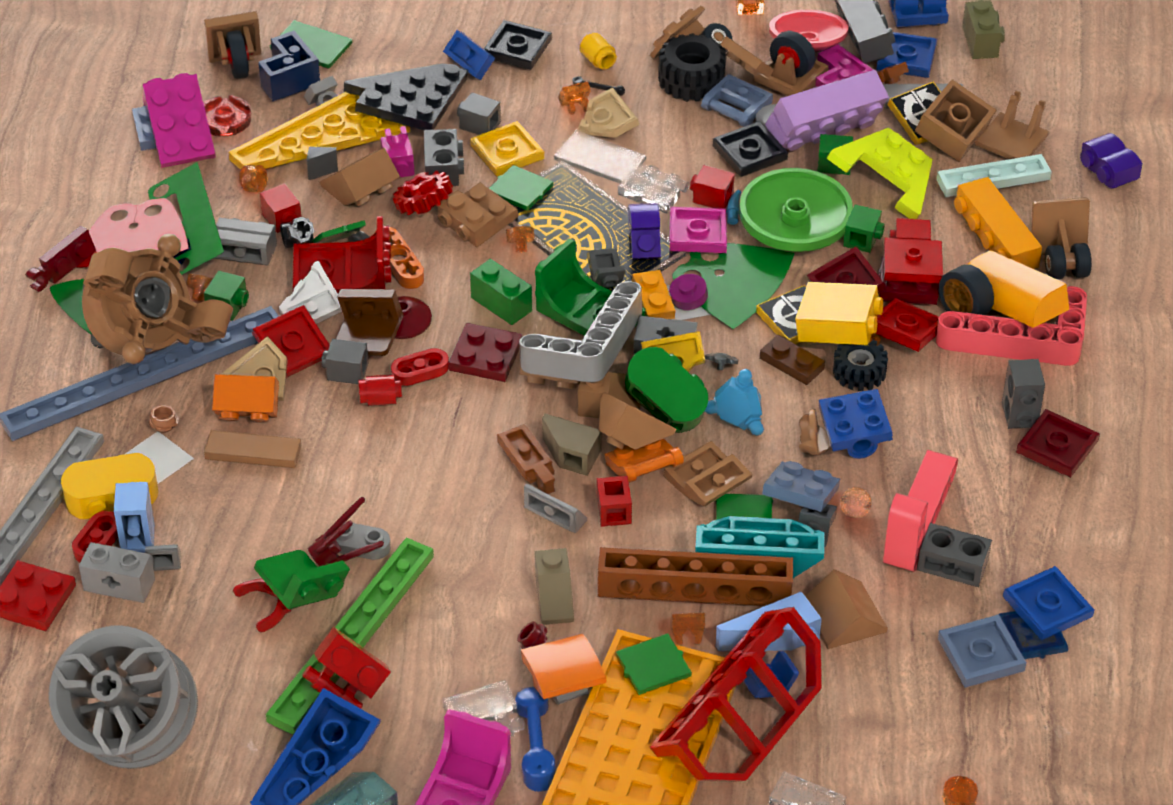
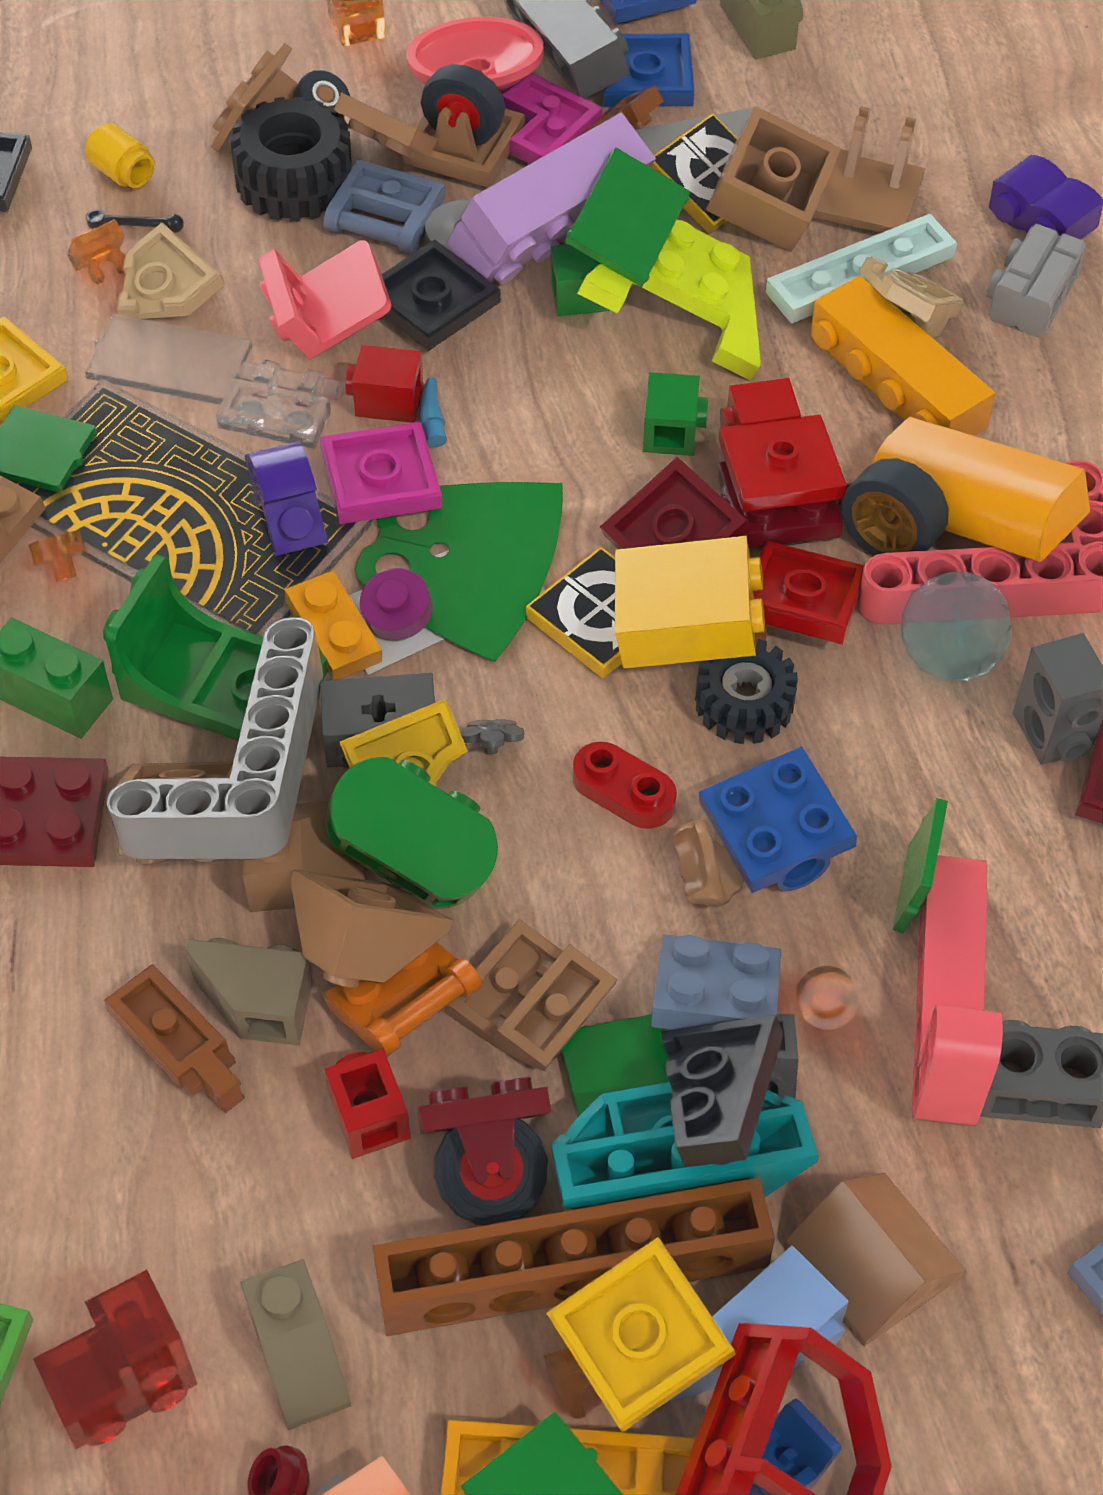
camera: 15 degrees left, 10 degrees up
light grey slope [524,483,587,533] -> none
dark grey bracket [587,248,626,288] -> none
dark azure rock [705,369,764,436] -> none
bright green dish [739,168,853,252] -> none
reddish brown plate [760,335,825,385] -> none
medium nougat plate [1031,197,1092,280] -> none
none -> clear red brick [33,1270,198,1449]
none -> coral bracket [258,240,391,360]
none -> plate [417,1077,551,1226]
none -> yellow tile [546,1237,736,1432]
none -> green piece [565,147,690,287]
none -> red plate [573,742,677,829]
none -> black wing [661,1015,784,1167]
none -> tan plate [859,256,964,338]
none -> green piece [892,798,948,933]
none -> clear light blue tile [901,572,1012,681]
none -> light grey brick [986,224,1086,338]

